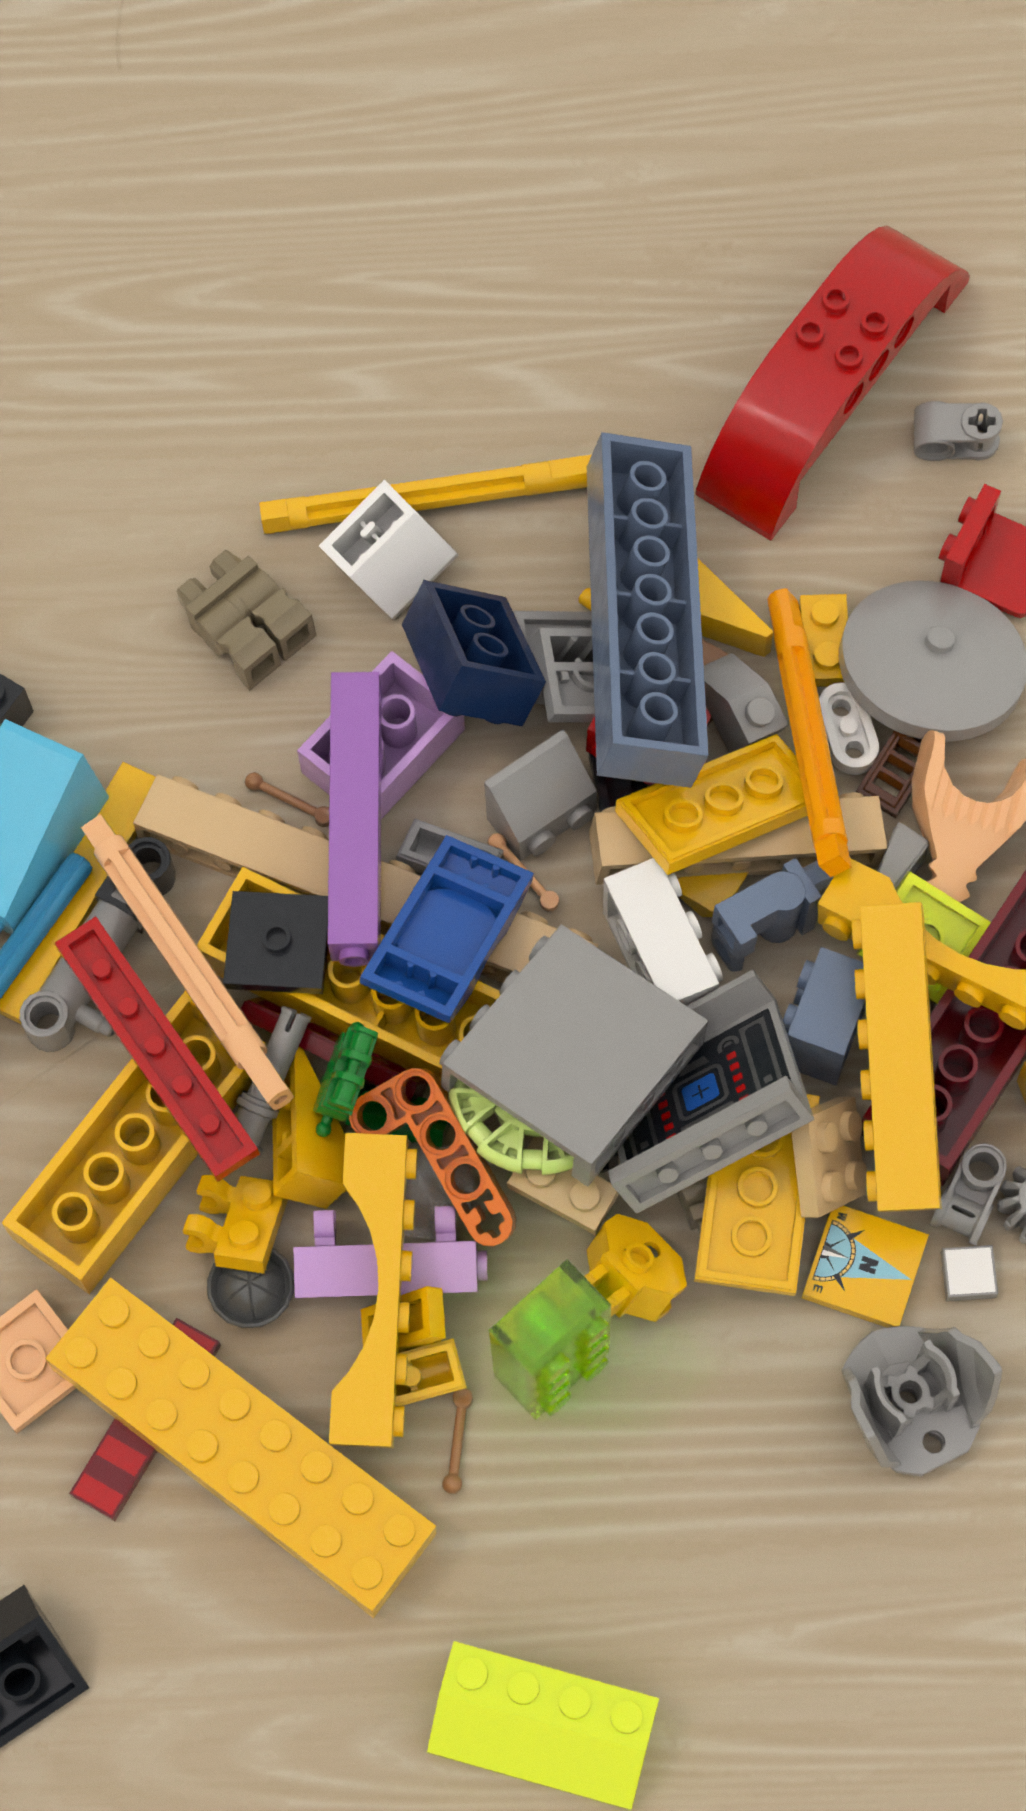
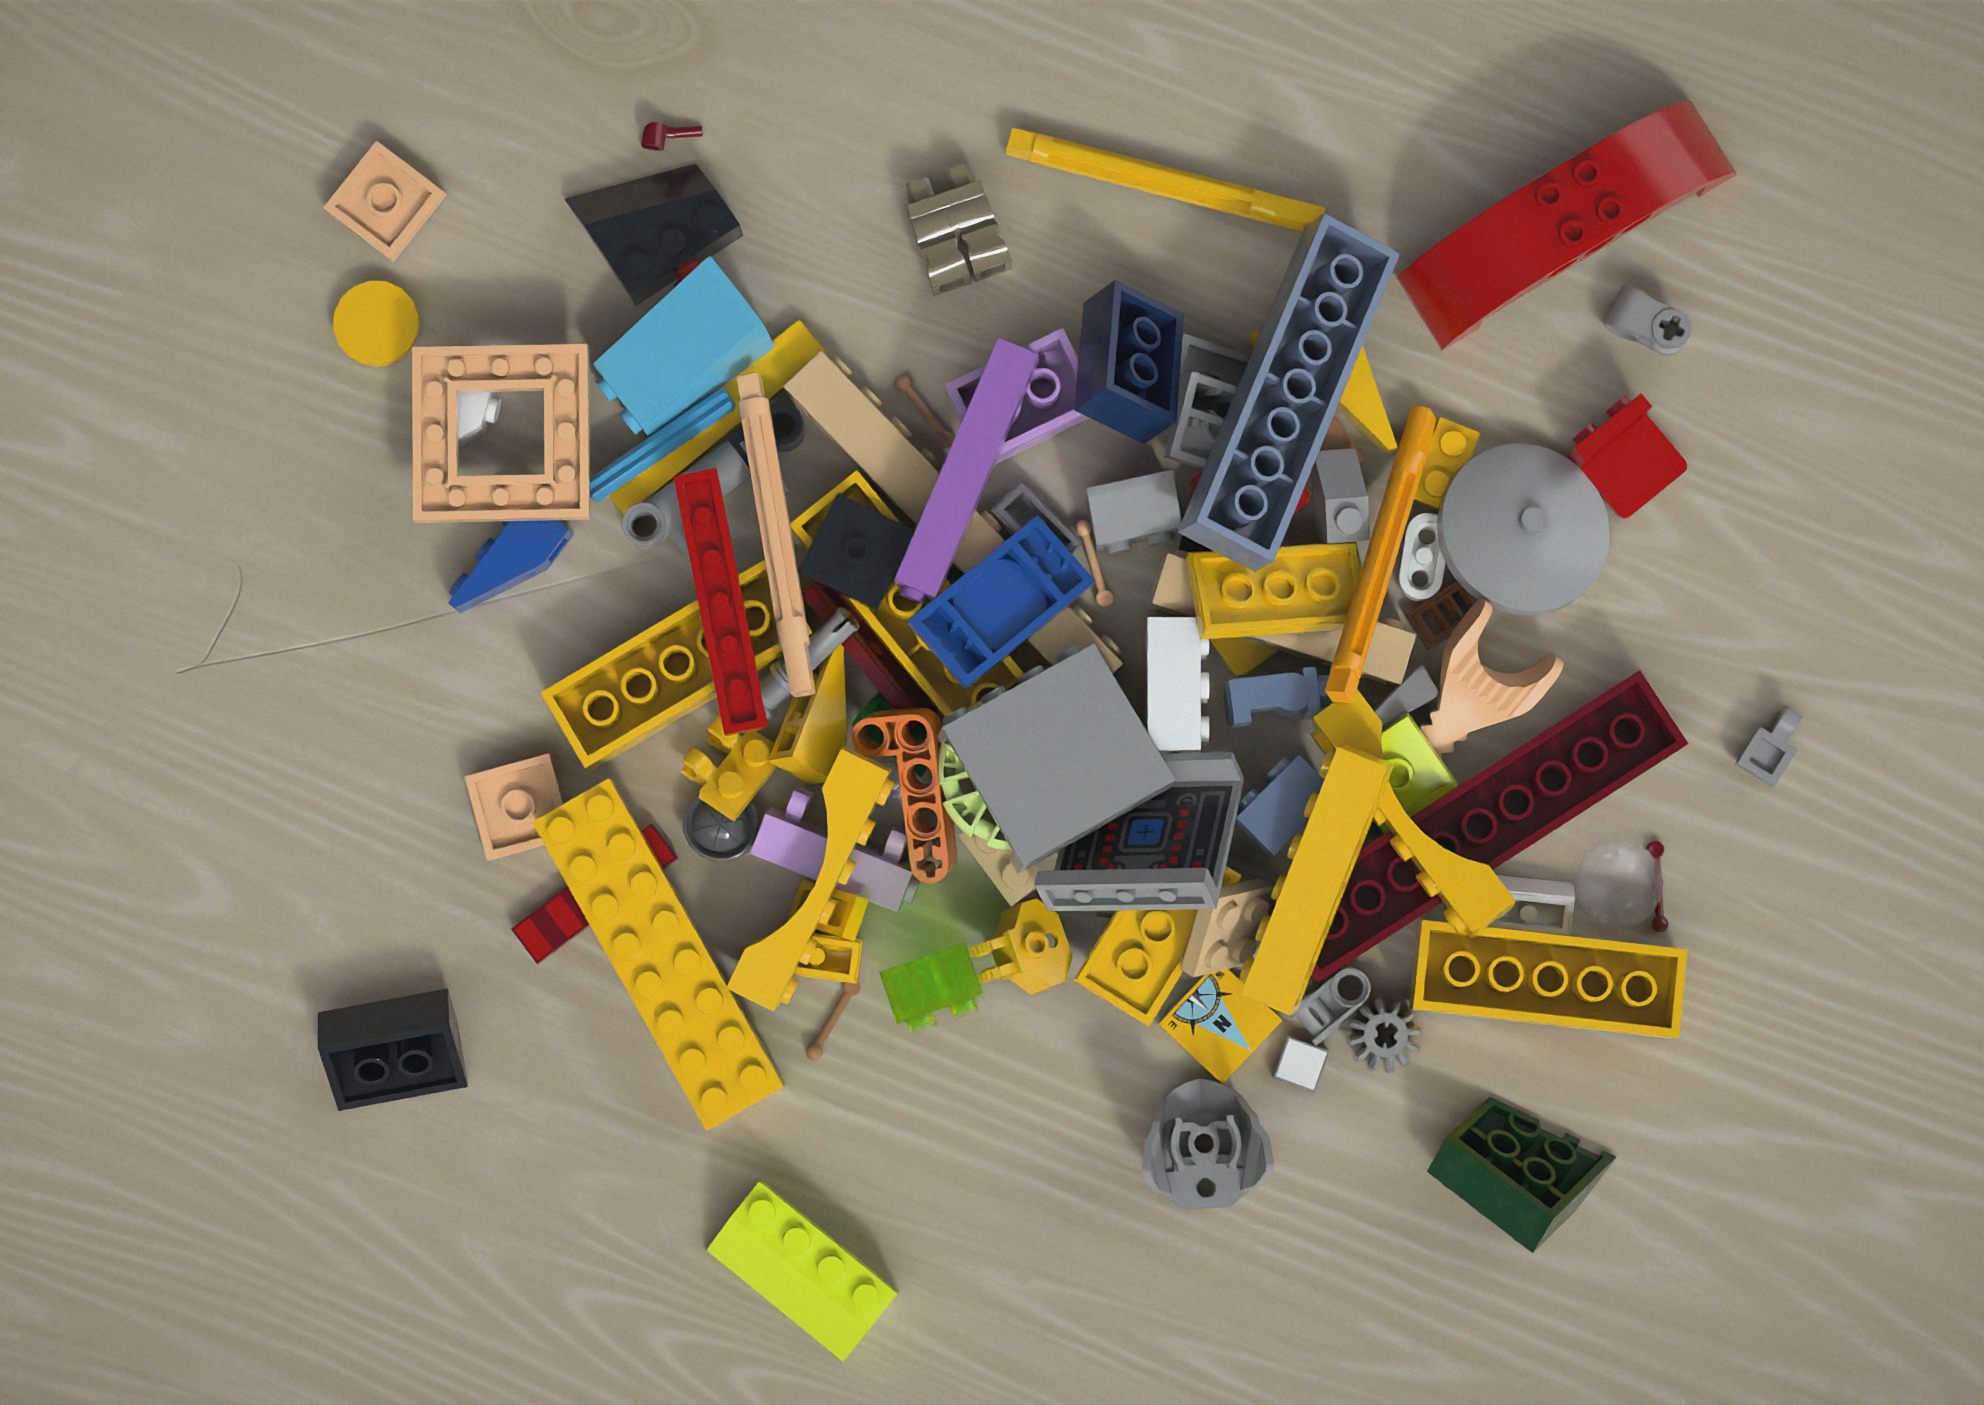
camera: 25 degrees right, 15 degrees up
green torso [313,1022,378,1137] -> none
white slope [319,480,459,620] -> none

